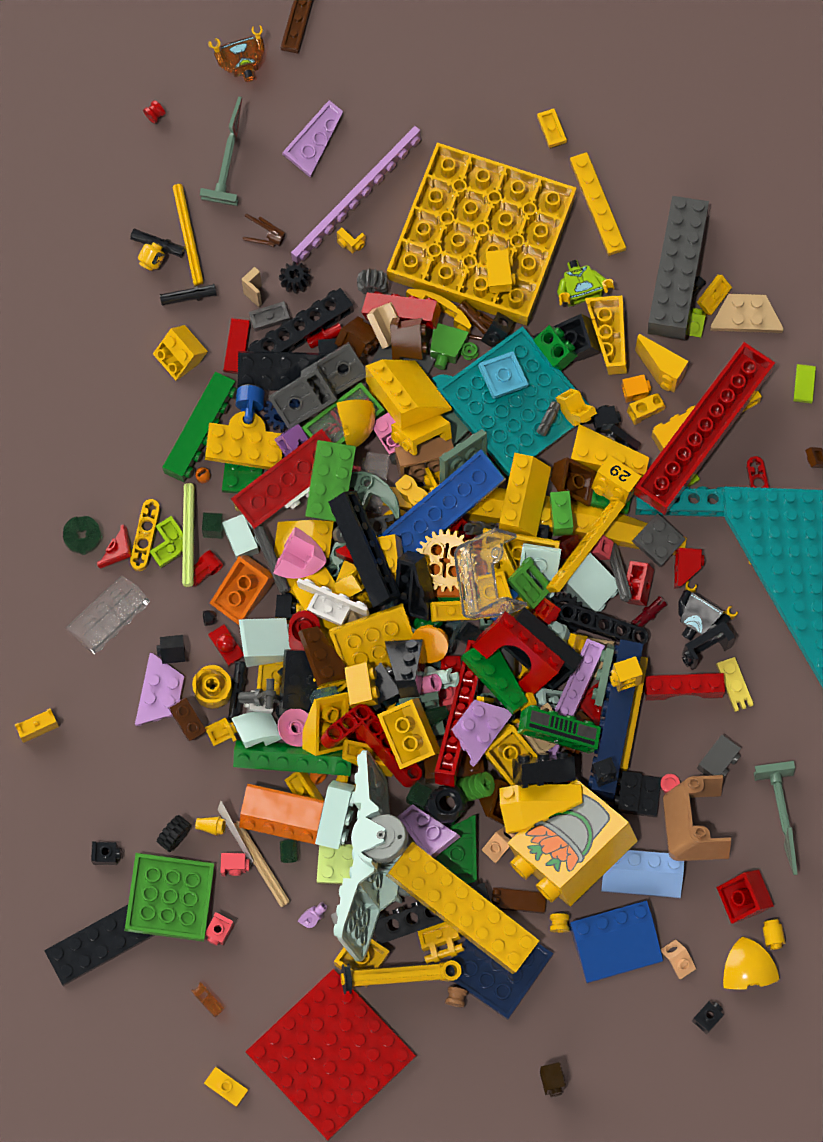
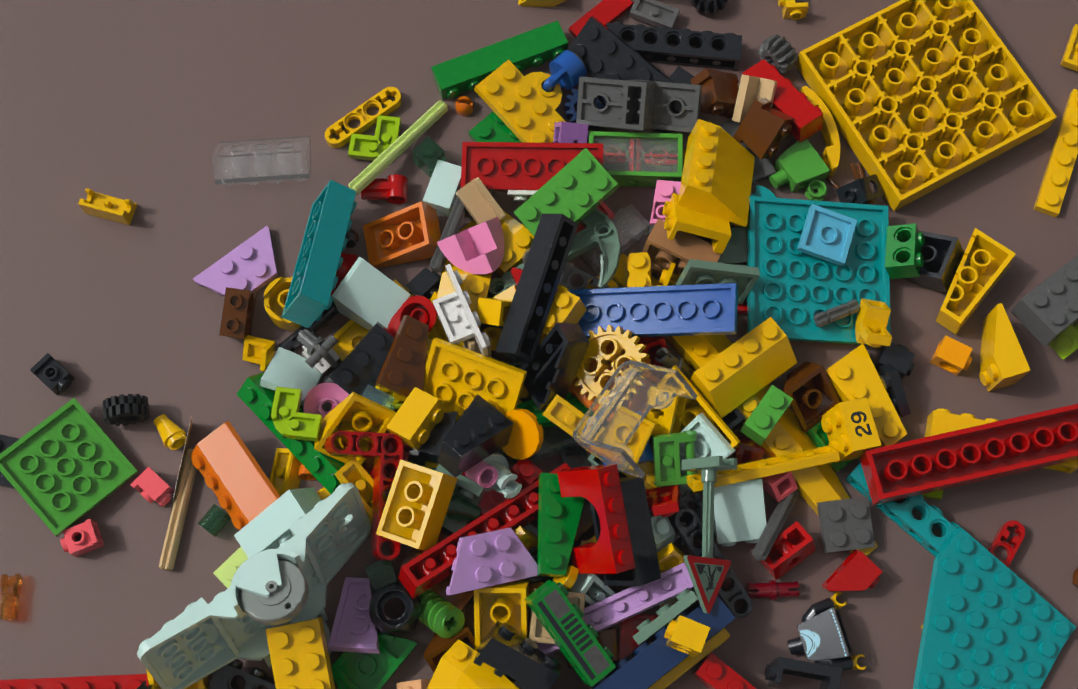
camera: 40 degrees right, 0 degrees up
clear green plate [63,516,102,555] -> none
red tile [97,525,132,569] -> none
black brick [157,635,185,664] -> none
lavender piece [298,902,327,928] -> none
red axle [307,323,341,348] -> none
yellow brick [337,399,376,447] -> none
reddish brown pin [457,299,490,334] -> none
yellow brick [485,249,515,293] -> none
lime torso [557,260,615,307] -> none
yellow leg [627,393,666,425] -> none
none -> lime plate [271,387,323,442]
none -> teal brick [282,180,357,328]
none -> tan panel [455,177,506,224]
none -> sand green piece [682,456,737,614]

